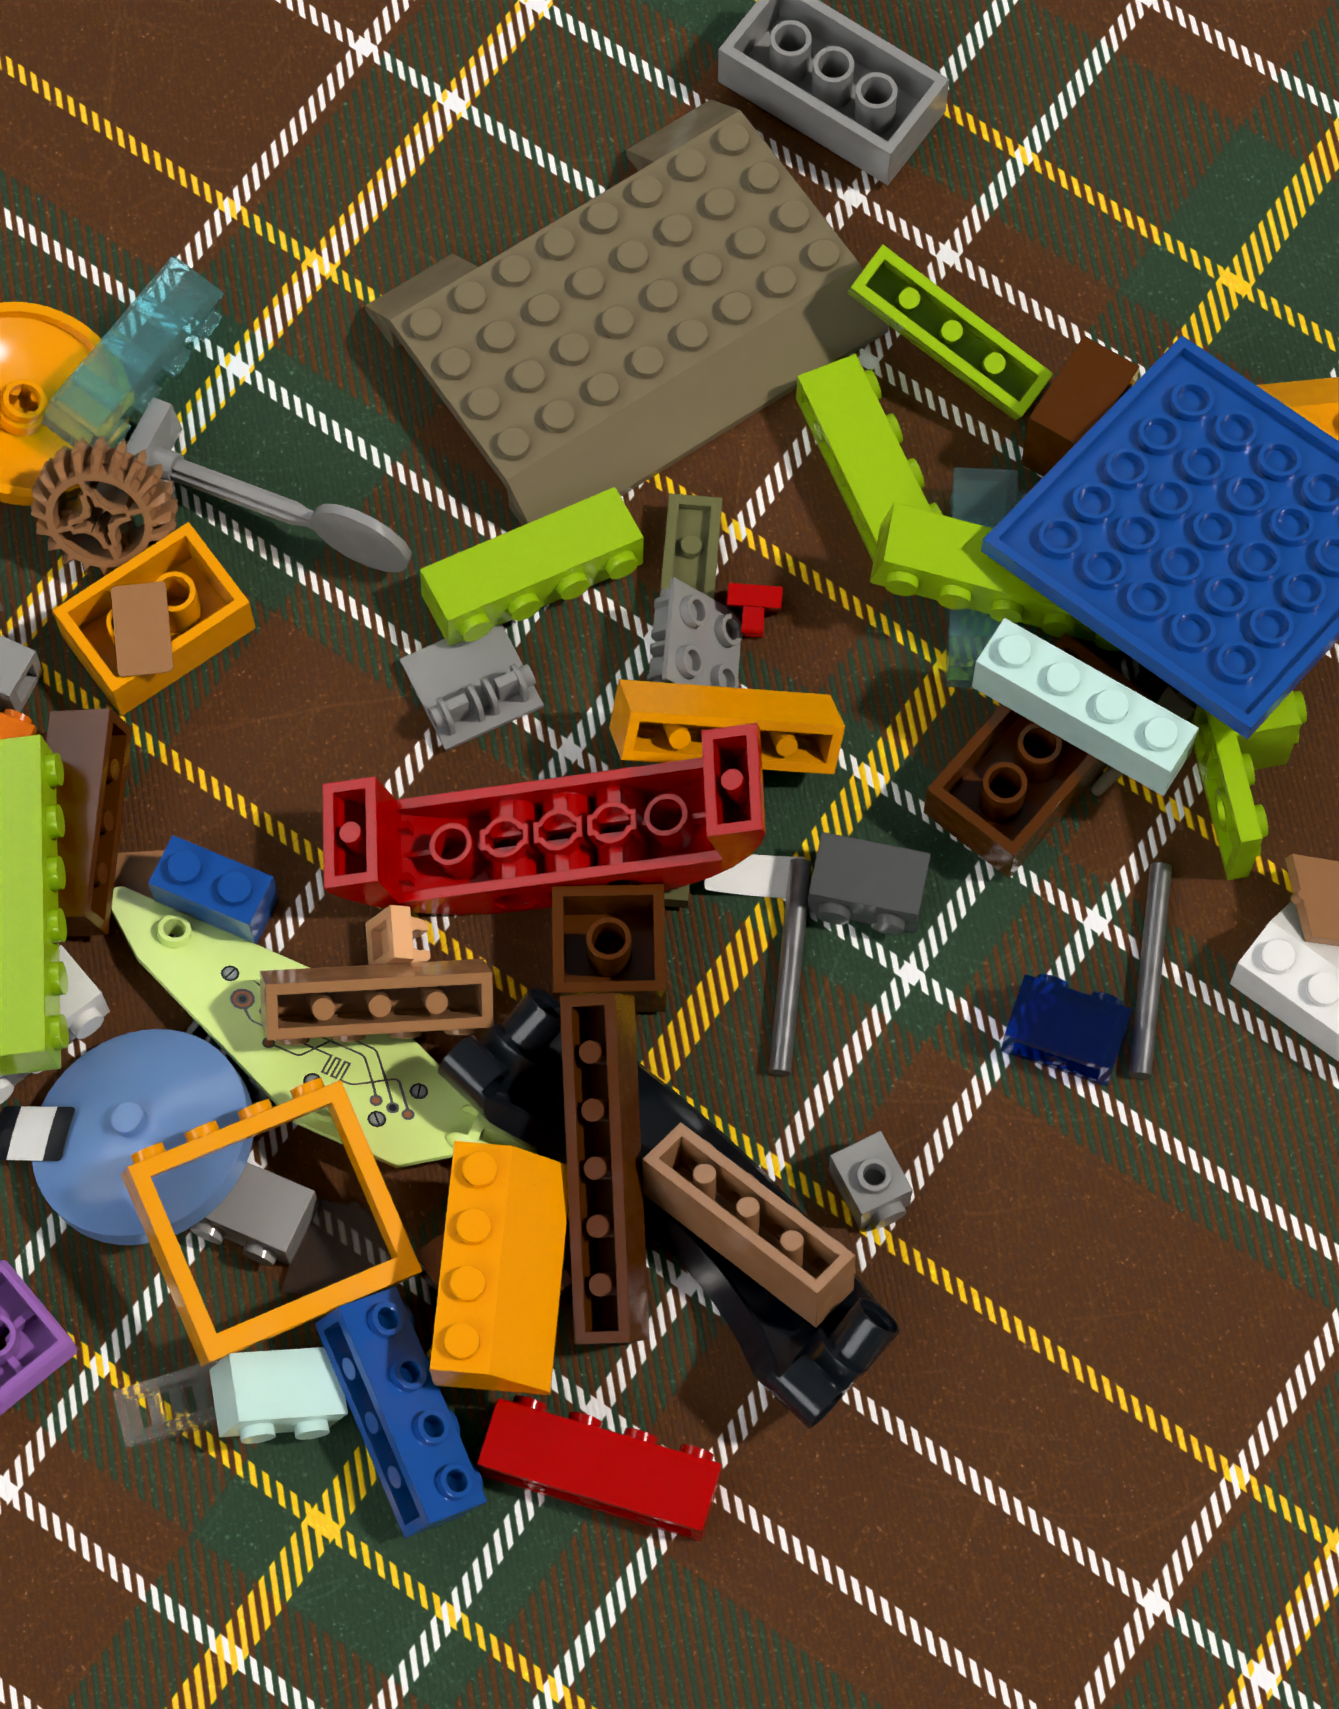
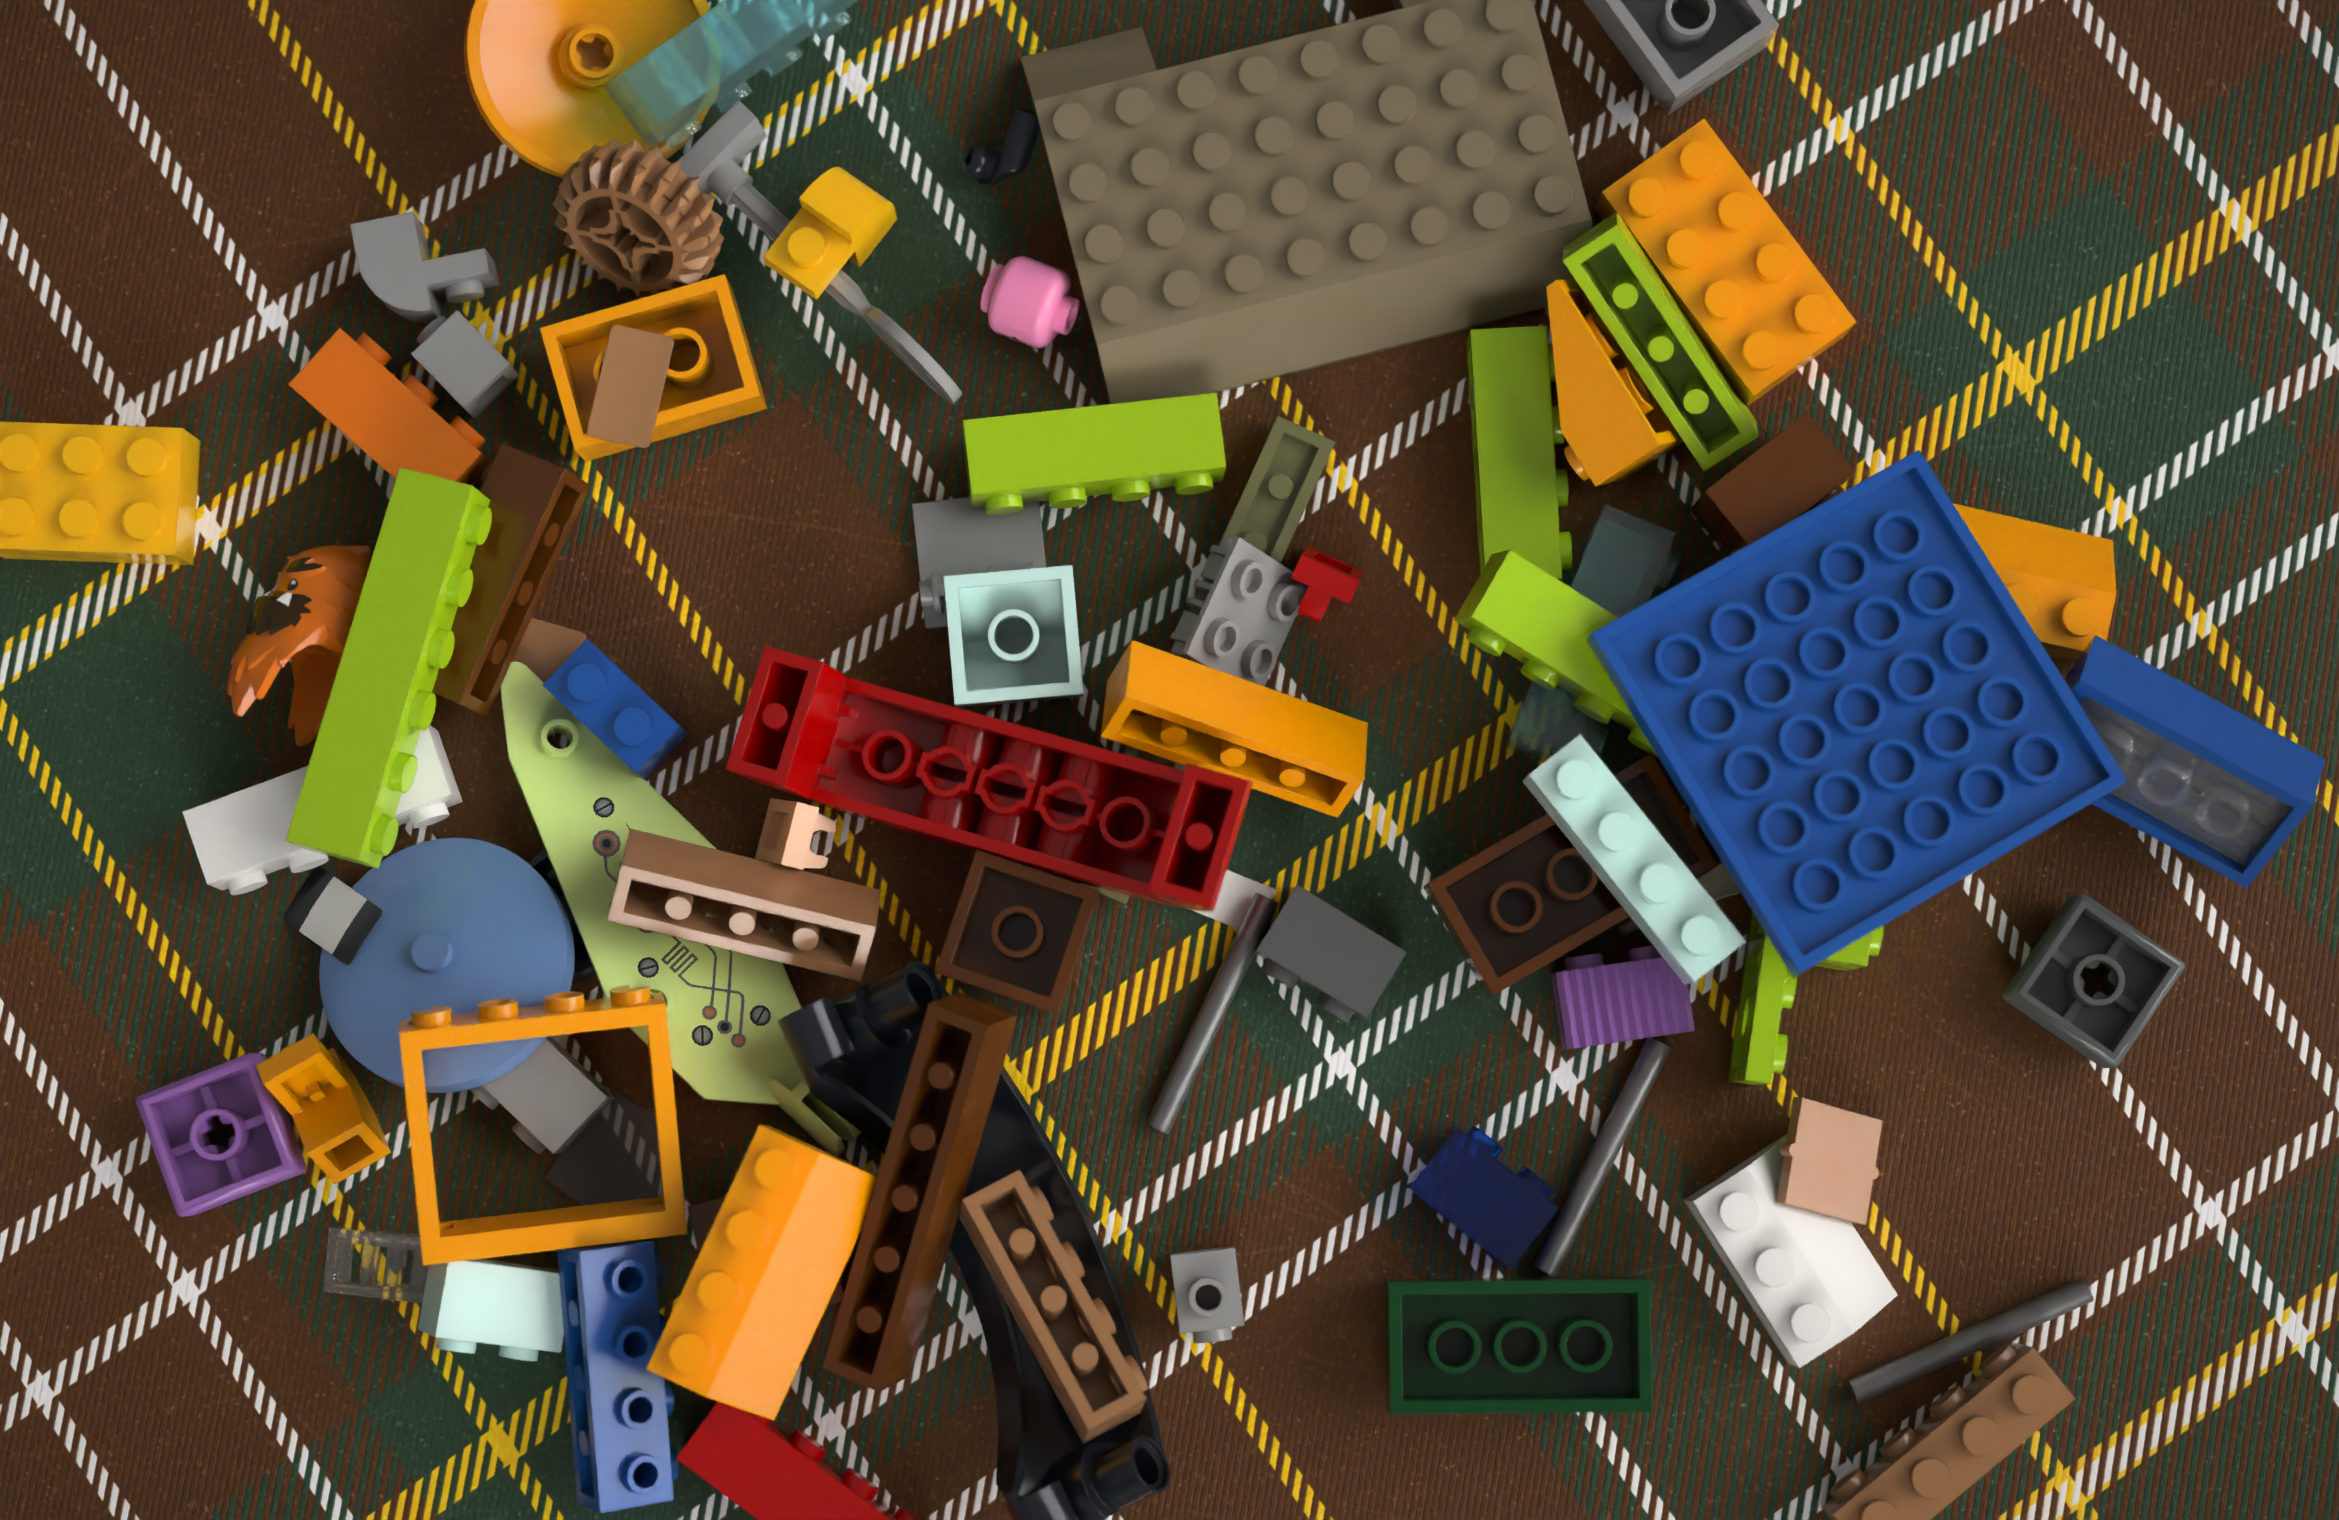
camera: 20 degrees right, 15 degrees up
none -> light orange brick [256,1033,391,1184]
none -> yellow brick [763,167,897,300]
none -> light aqua slope [944,565,1084,708]
none -> black arm [961,107,1040,185]
none -> bright pink head [980,256,1080,348]
none -> dark green brick [1384,1277,1653,1414]
none -> light orange slope [1546,279,1684,486]
none -> medium lavender brick [1551,946,1695,1050]
none -> light orange brick [1594,119,1856,406]

